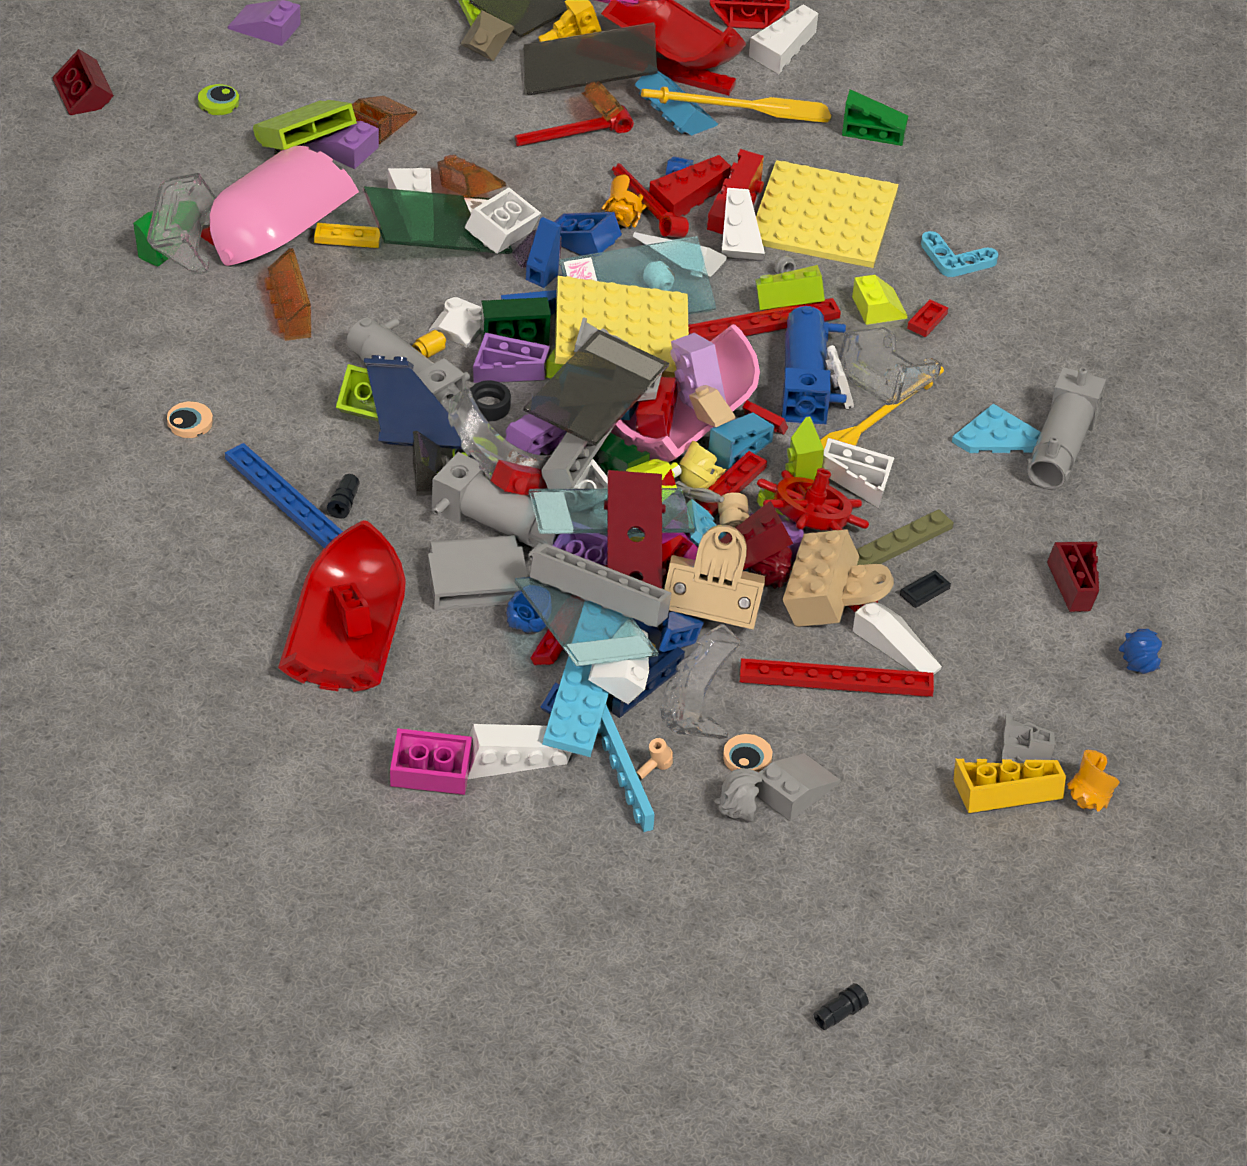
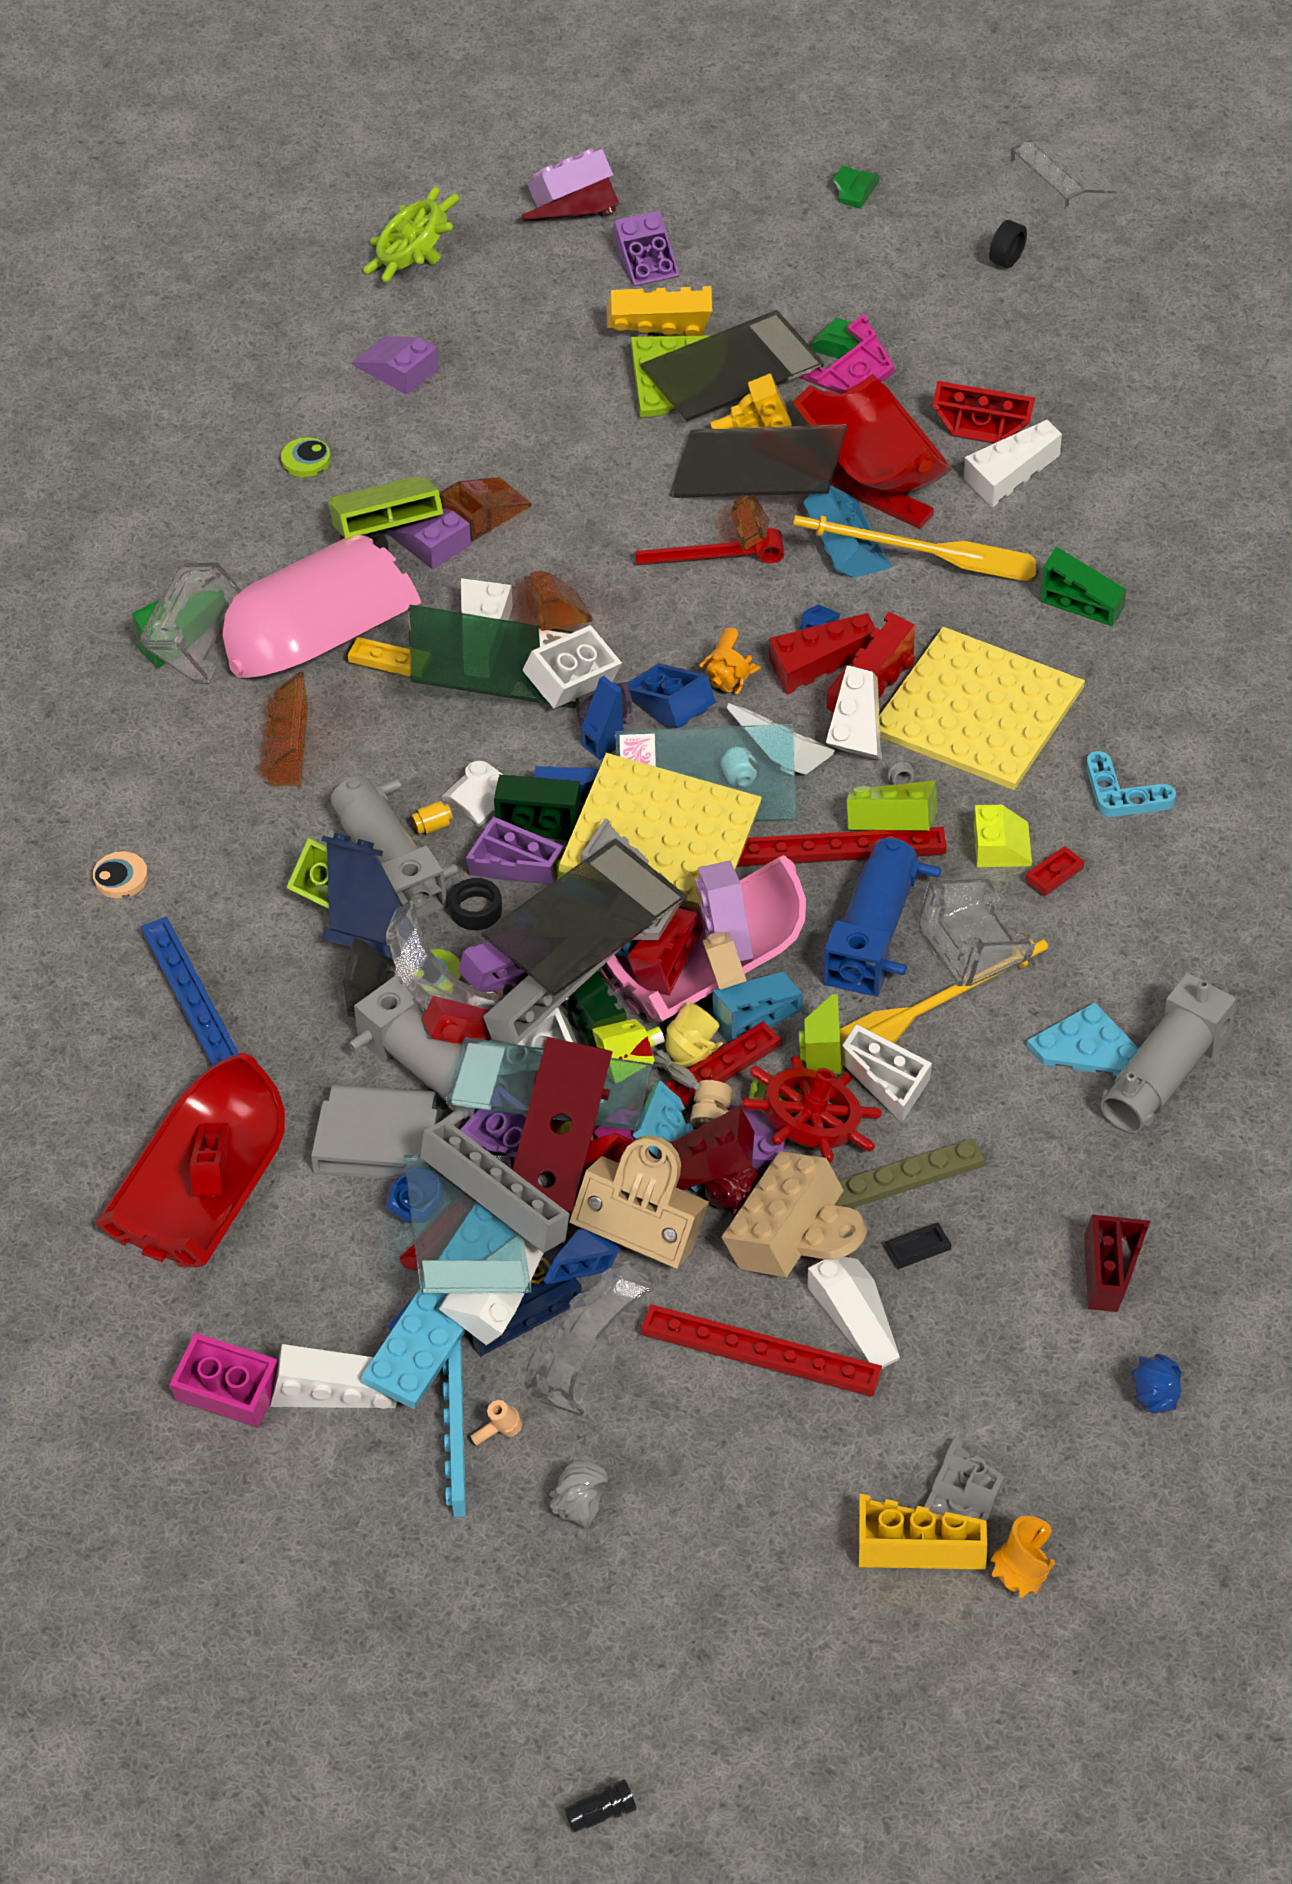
camera: 20 degrees right, 5 degrees up
dark red slope [52,49,114,115] -> none
black axle [327,474,360,519] -> none
dark tan slope [461,10,514,61] -> none
red piece [612,163,689,238] -> none
tile [723,734,773,773] -> none
red plate [742,400,788,435] -> none
light grey slope [755,753,841,821] -> none
white plate [825,346,854,409] -> none

